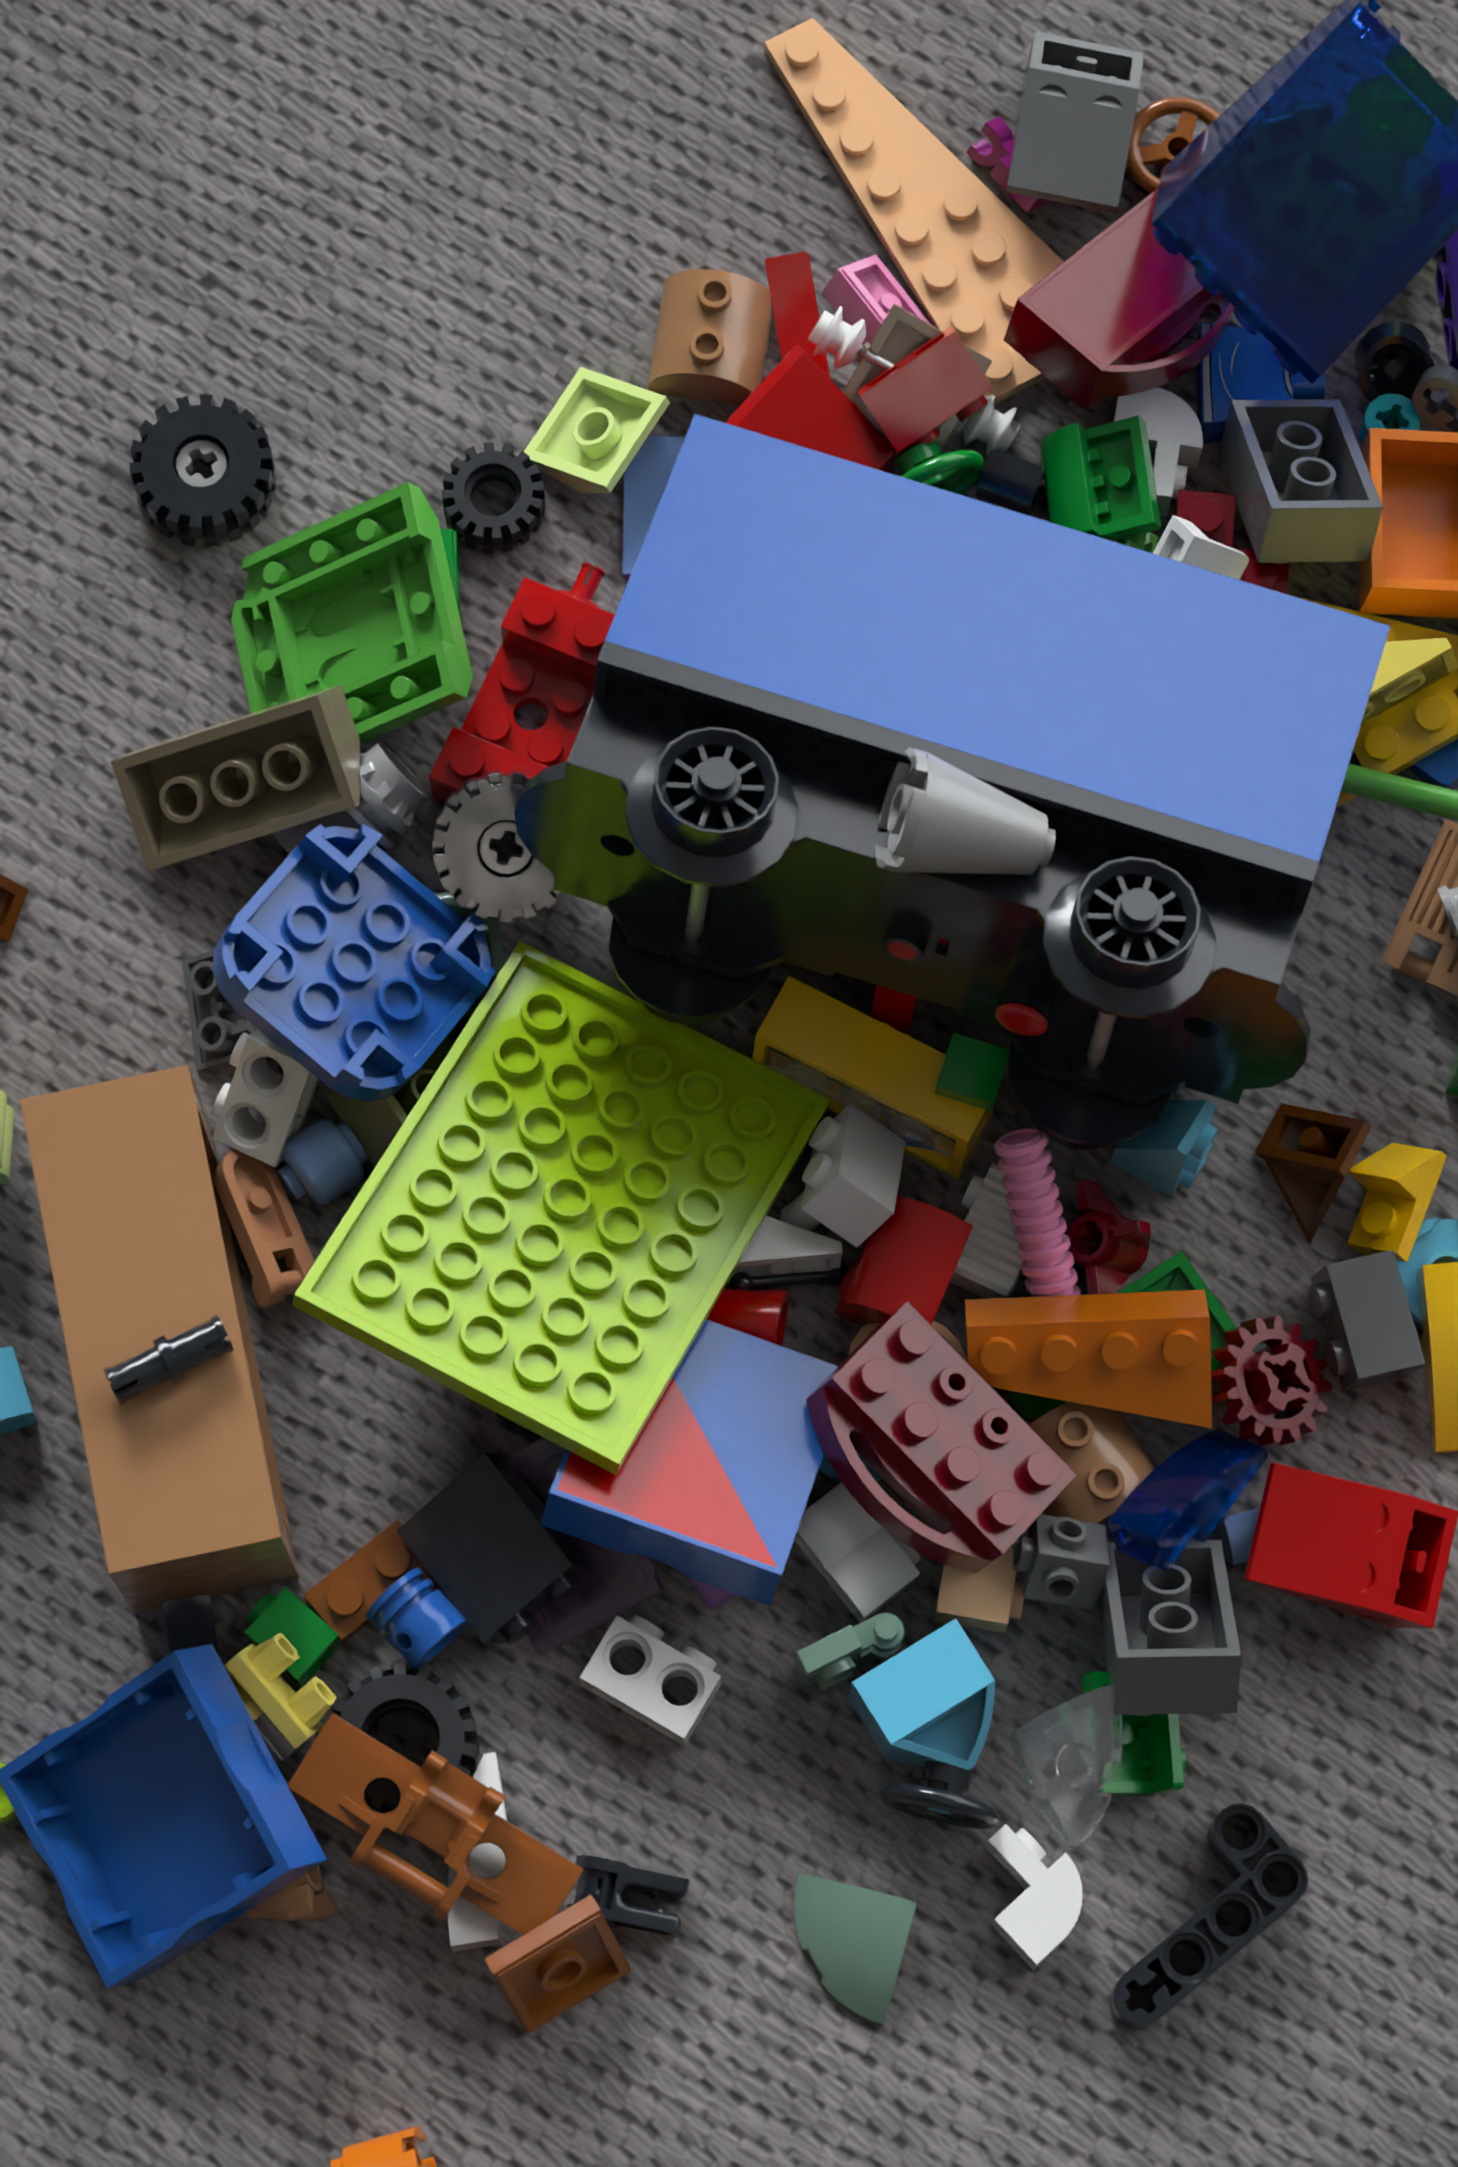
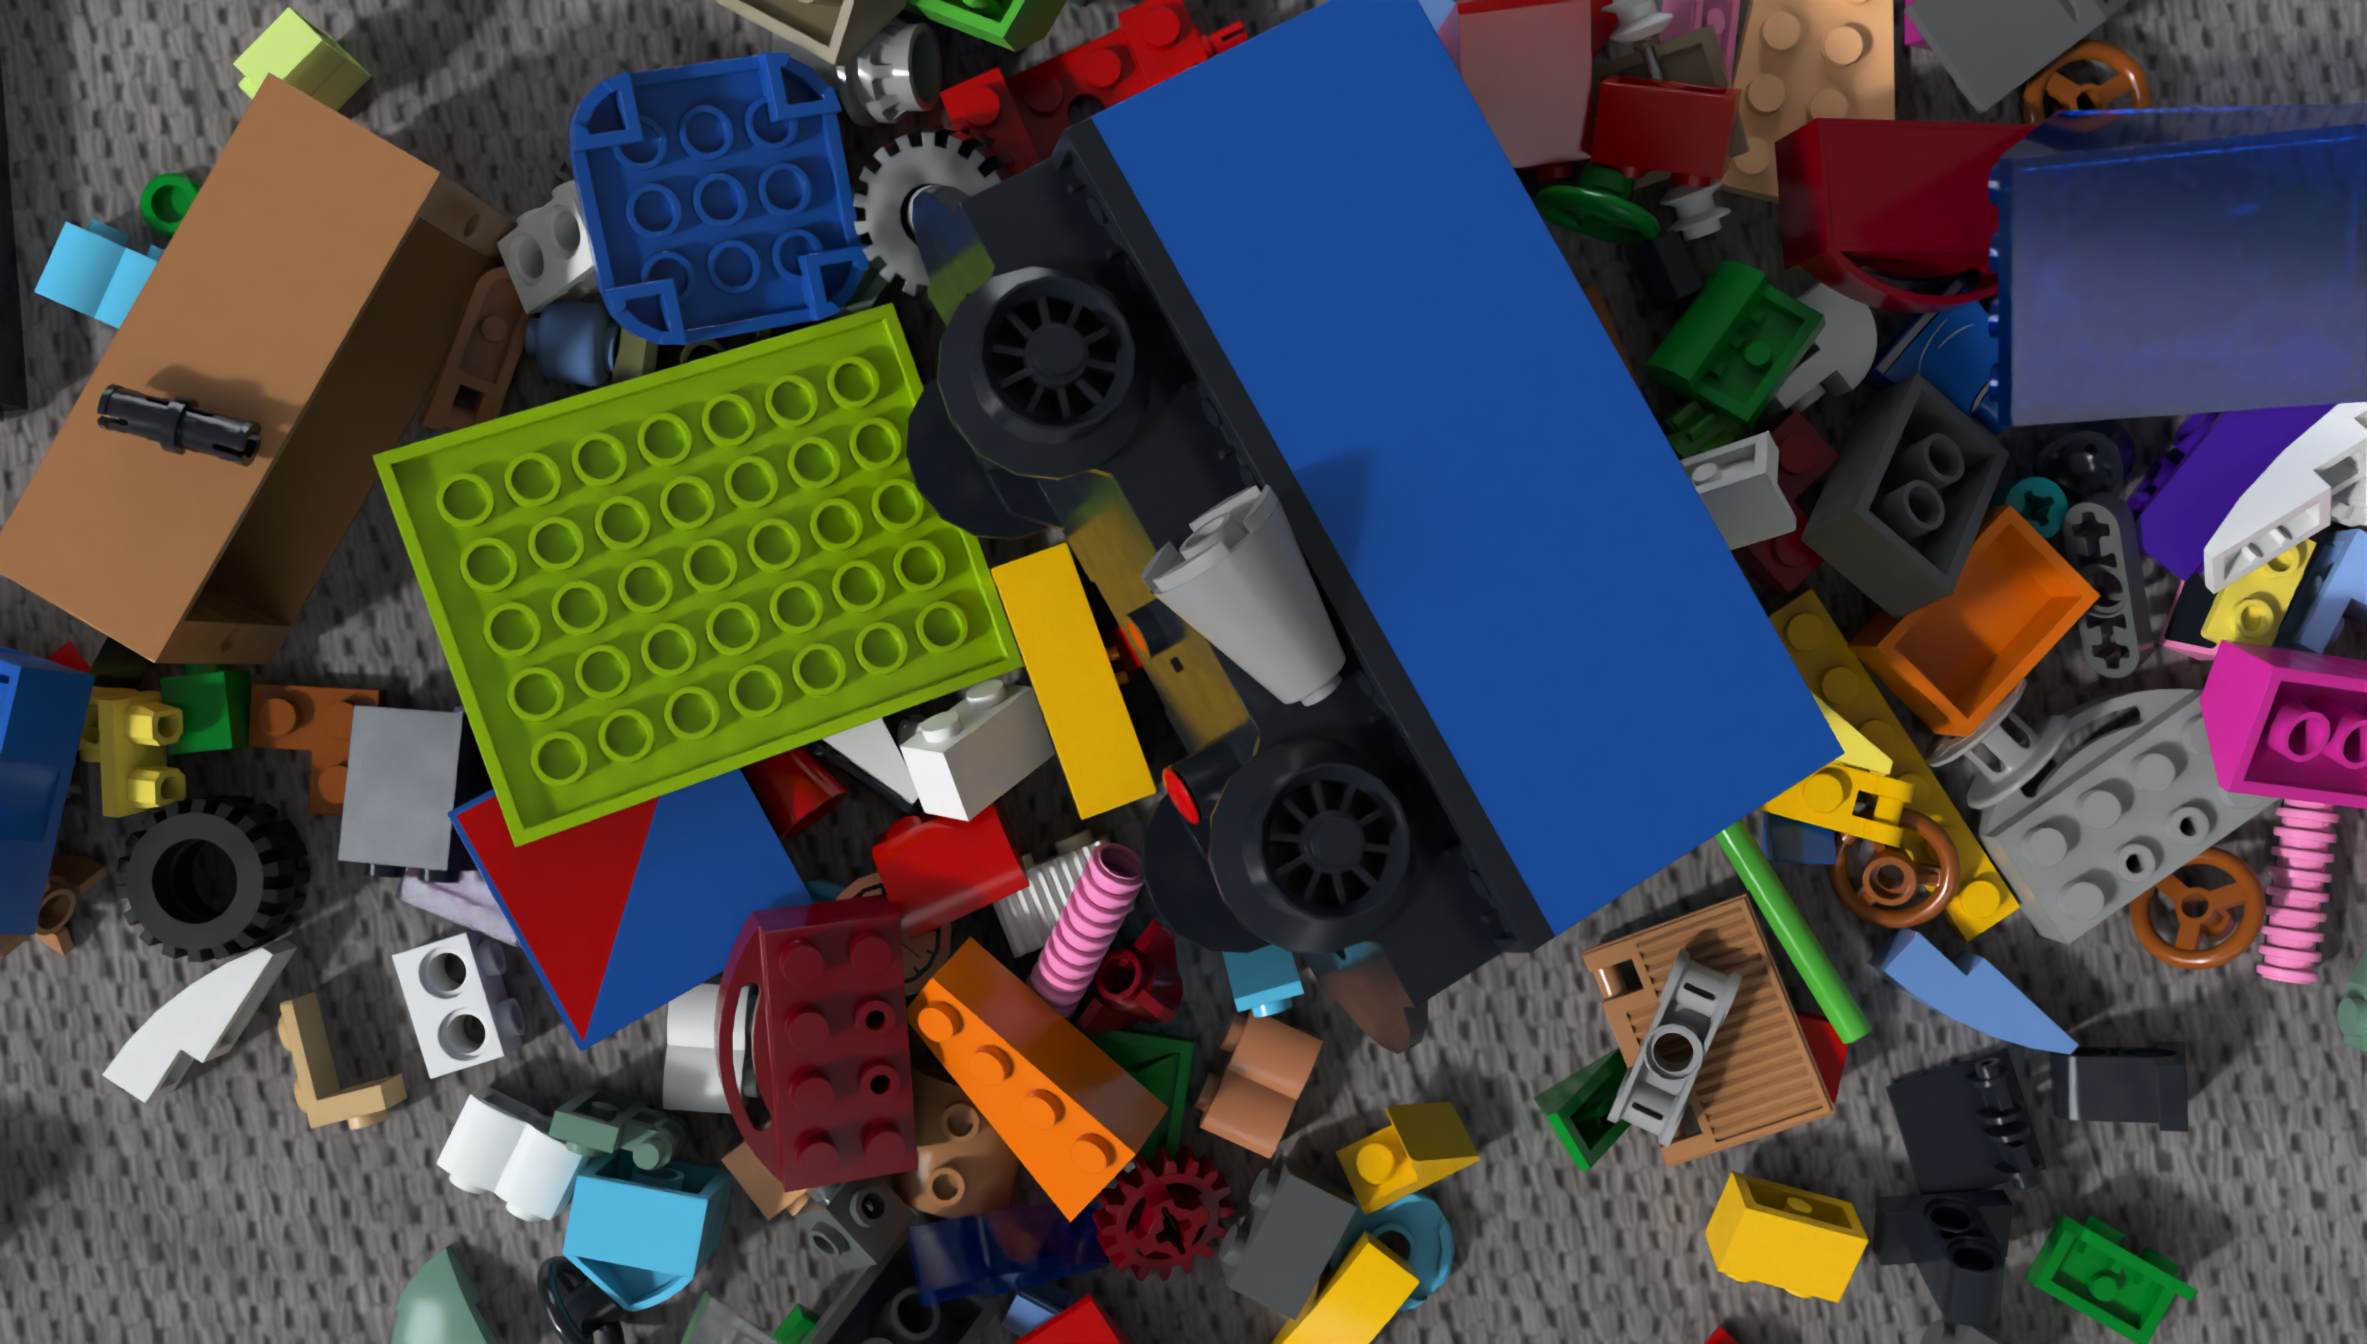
camera: 45 degrees right, 15 degrees up
dark orange piece [288,1712,584,1935] -> none
blue piece [365,1568,468,1670] -> none
dark orange plate [484,1894,631,2034] -> none
black piece [566,1855,690,1937] -> none
green tile [934,1032,1010,1111] -> none
reddish brown slope [1255,1103,1372,1245] -> none
none -> tan bracket [278,992,408,1130]
none -> white brick [436,1086,590,1222]
none -> nougat brick [1193,1009,1323,1159]

